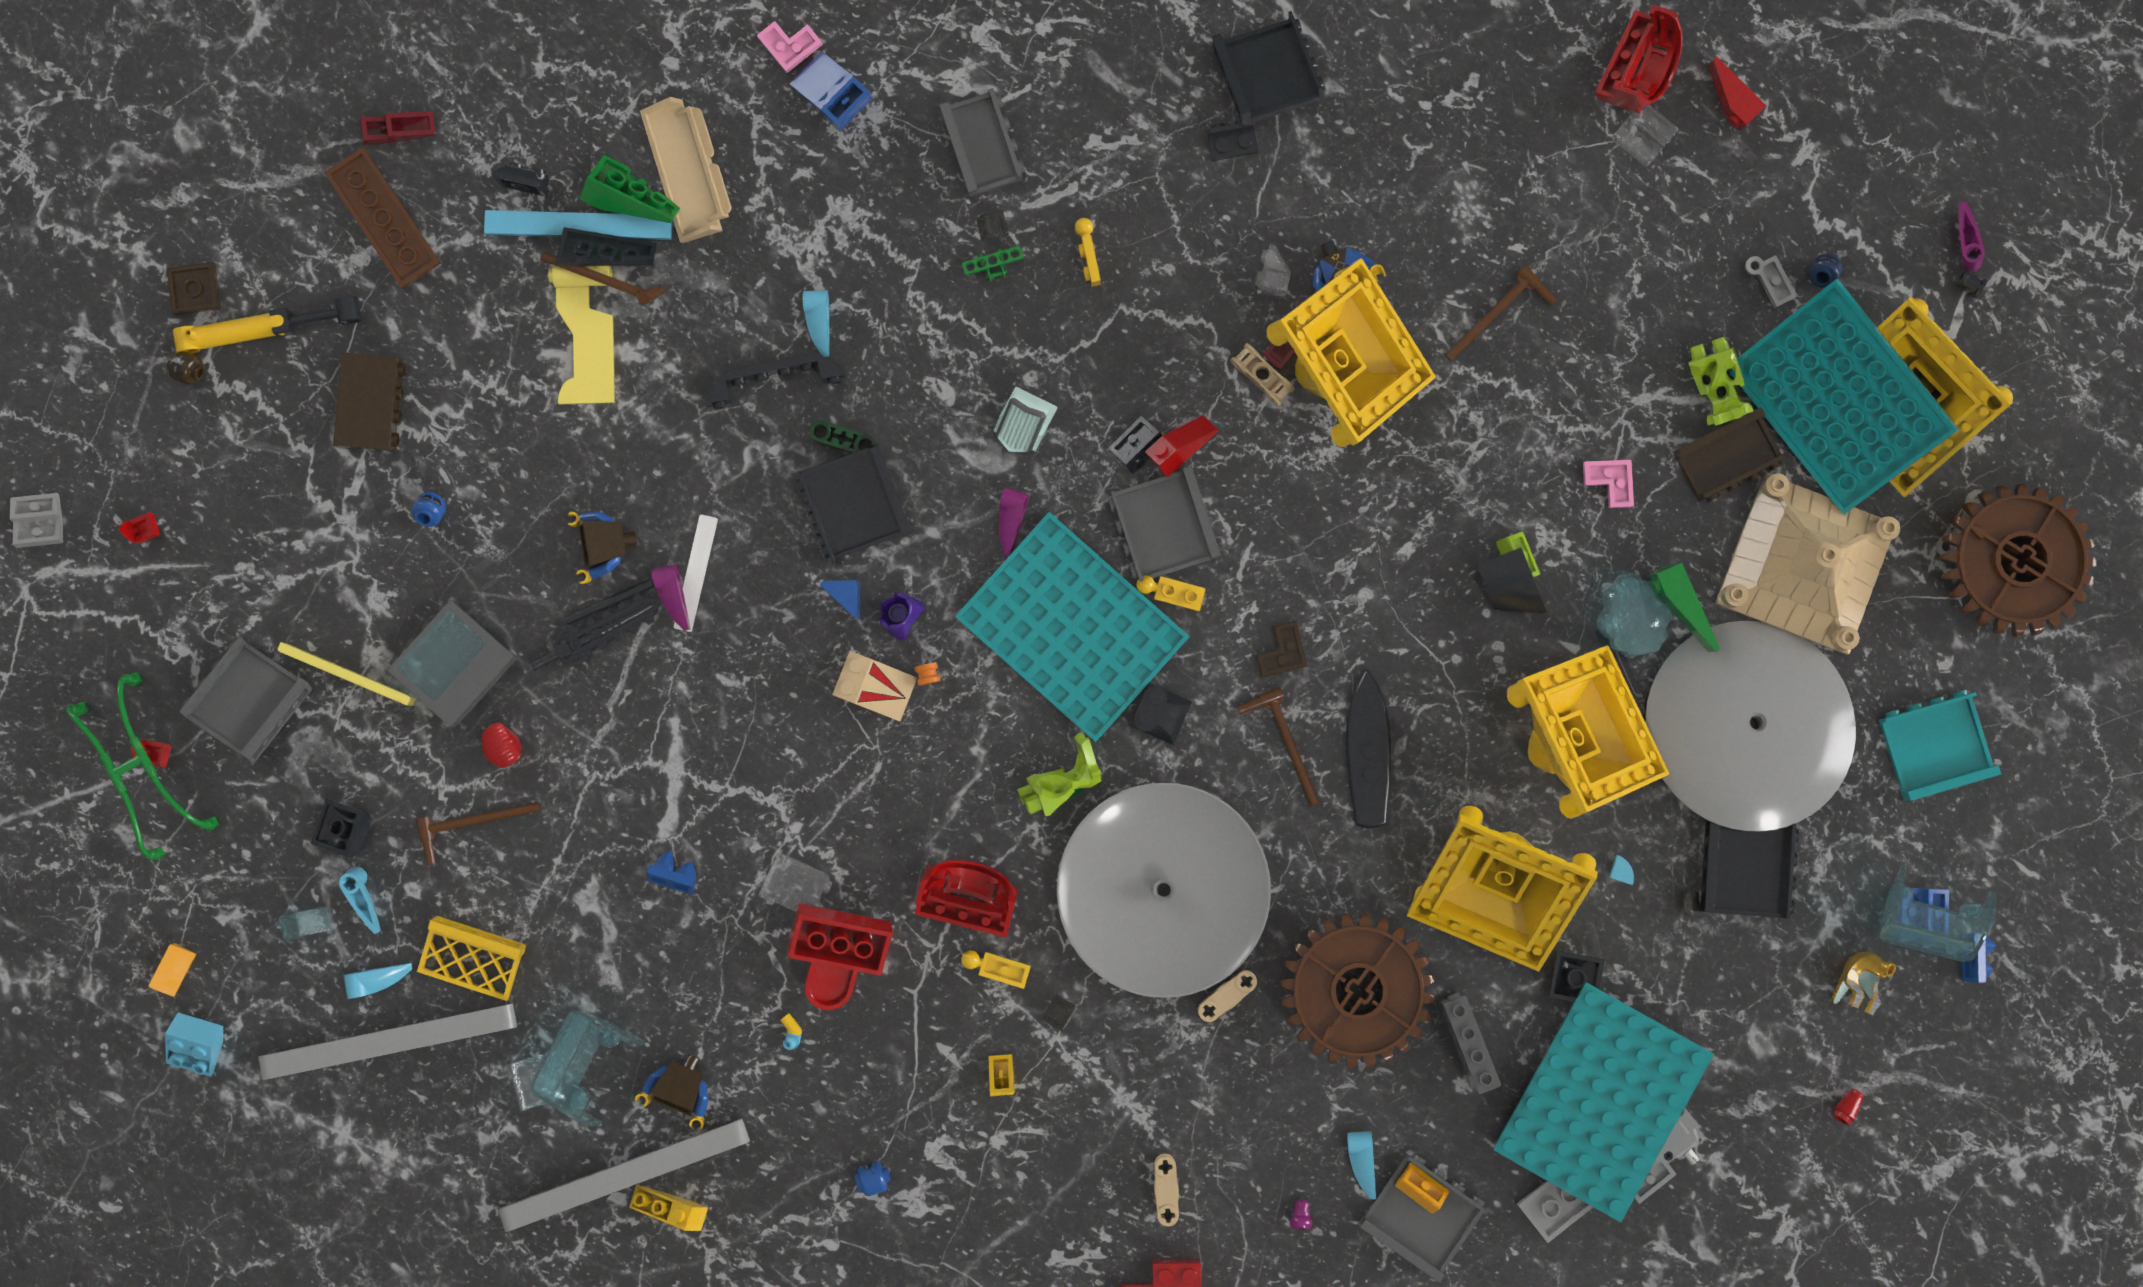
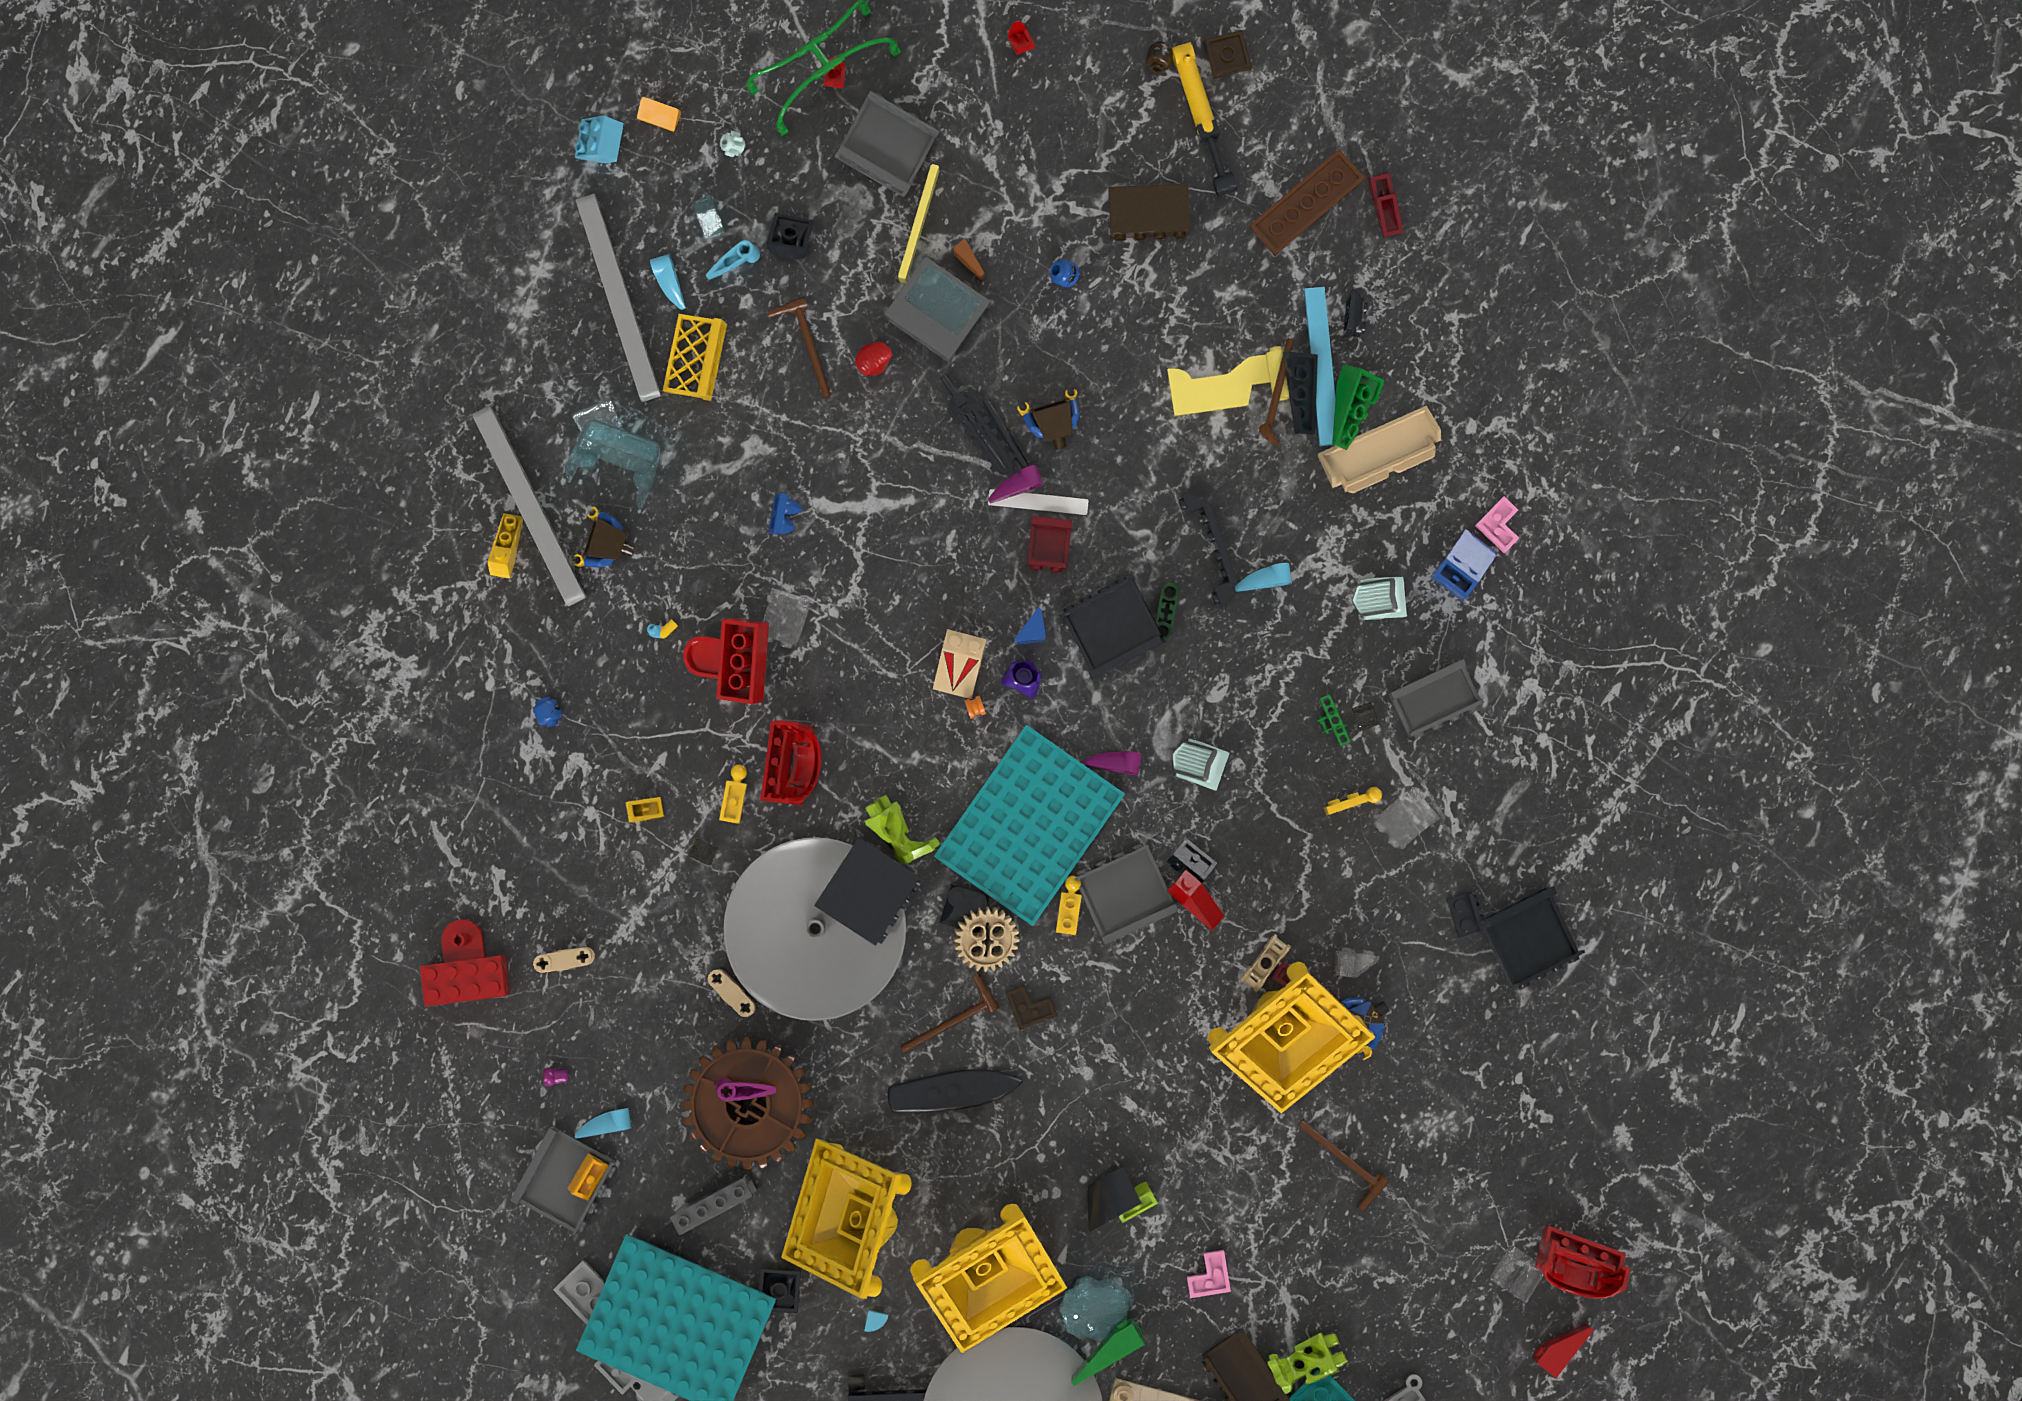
camera: 85 degrees right, 0 degrees up
none -> magenta piece [715,1077,776,1101]
none -> light aqua gear [720,131,745,157]
none -> black panel [814,837,921,946]
none -> tan gear [953,906,1019,972]
none -> dark orange slope [954,239,984,281]
none -> dark red panel [1027,516,1072,573]
none -> light aqua piece [1352,577,1407,620]
none -> clear panel [1374,787,1440,849]

